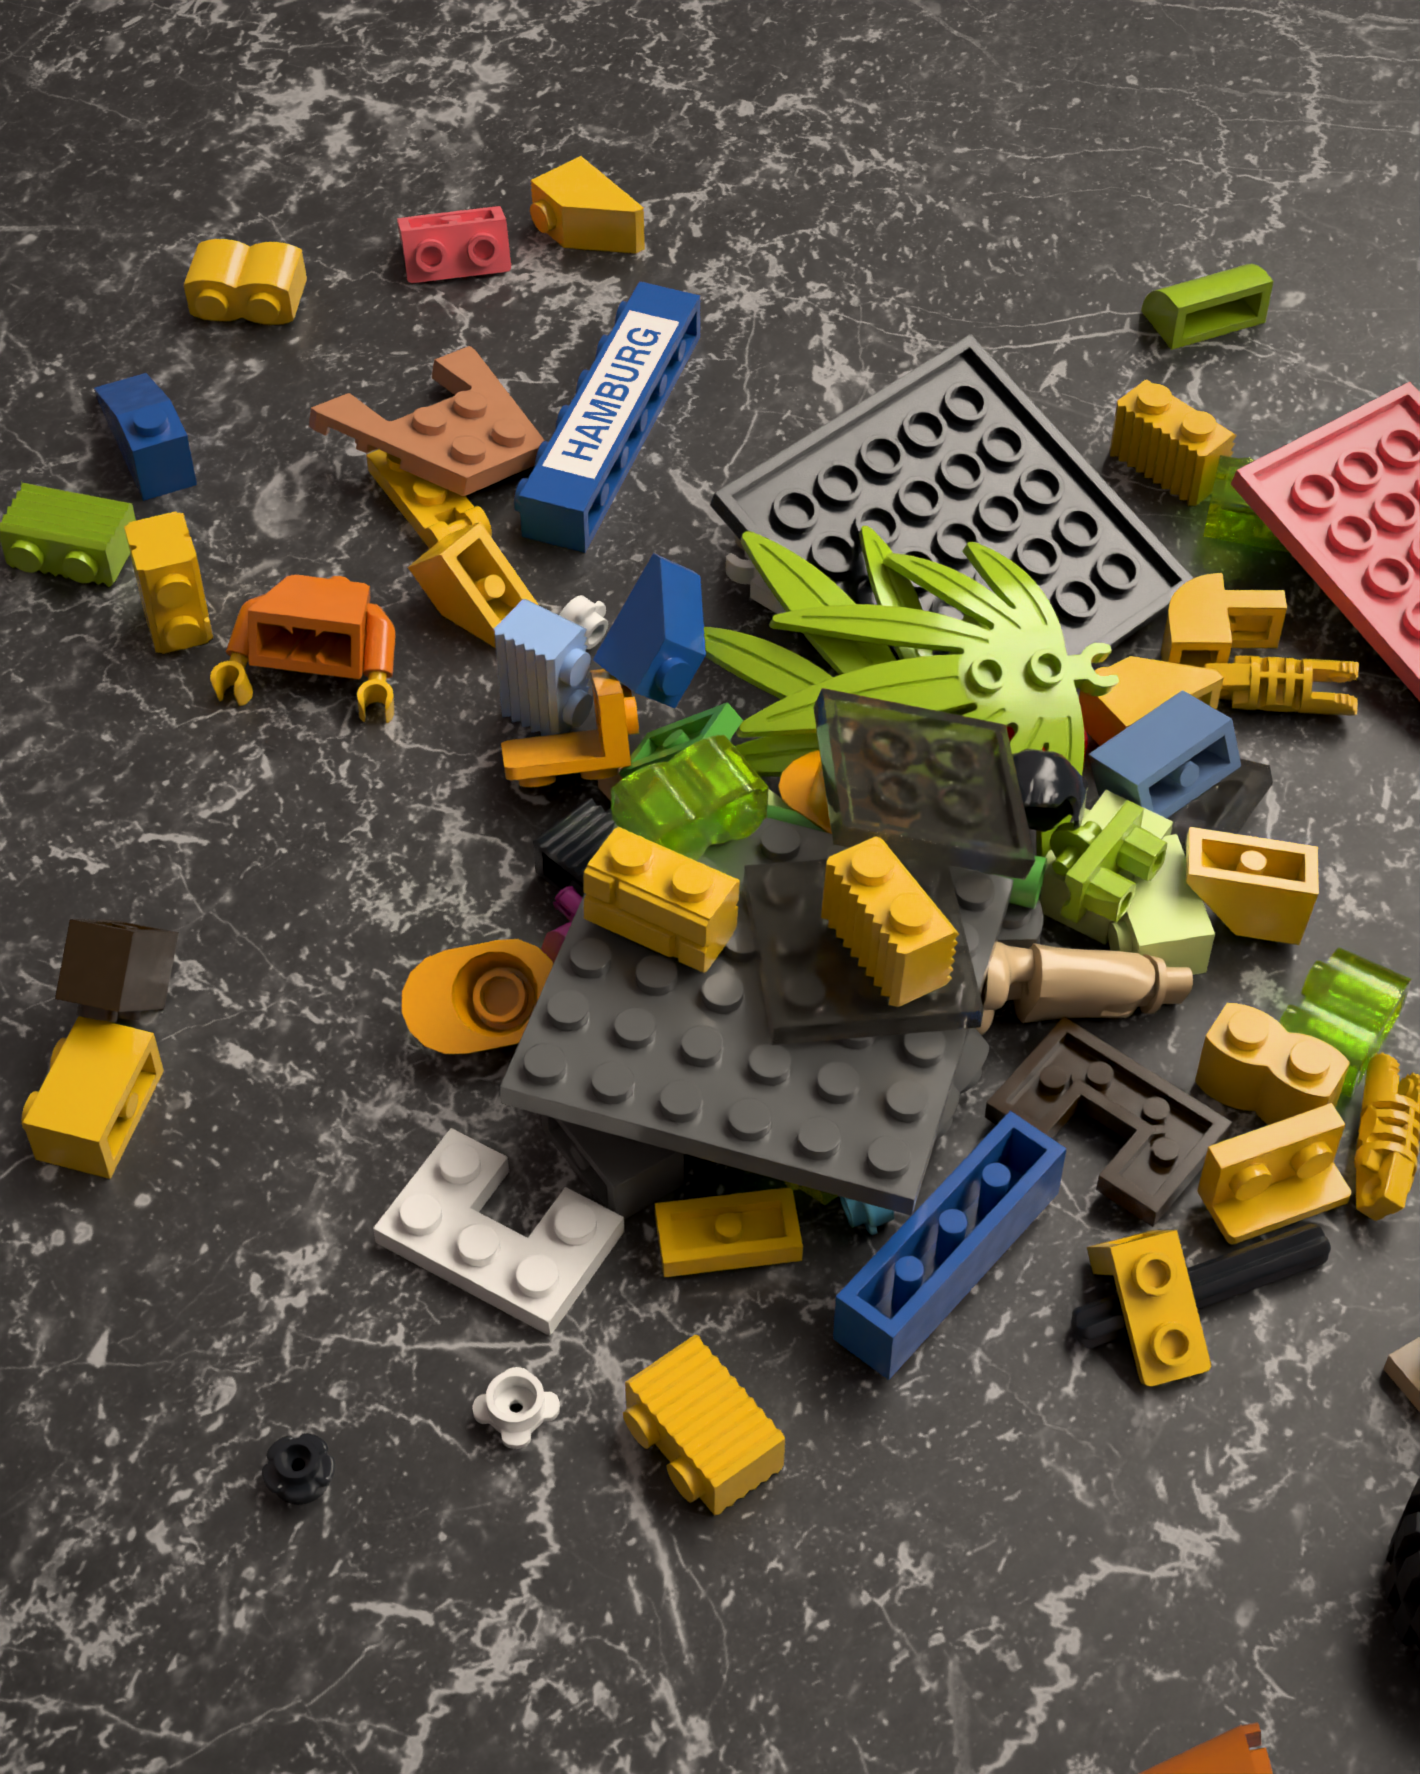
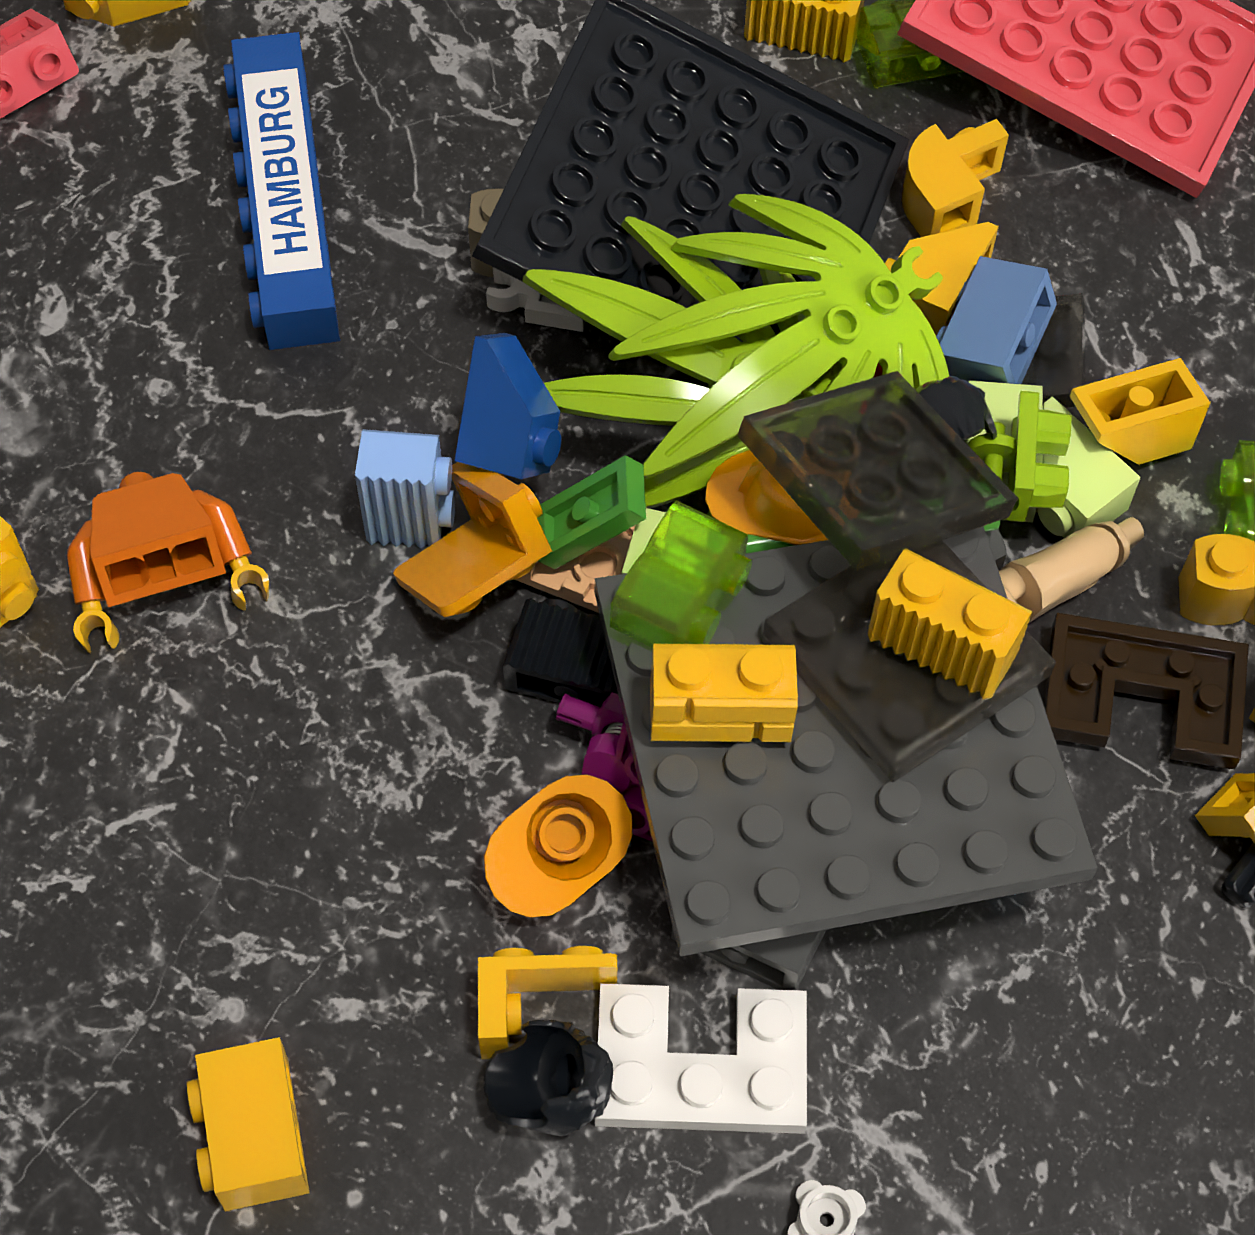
camera: 30 degrees left, 10 degrees up
dark brown brick [55,919,179,1022] -> none
nougat wing [309,346,545,497] -> none
yellow plate [366,449,492,549] -> none
yellow slope [408,522,538,648] -> none
white plate [559,595,608,649] -> none
yellow brick [623,1335,785,1515] -> none
yellow plate [655,1187,803,1277] -> none
blue brick [833,1111,1067,1380] -> none
yellow hinge [1203,656,1359,716] -> none
none -> yellow bracket [478,946,618,1059]
none -> black hair [483,1020,613,1136]

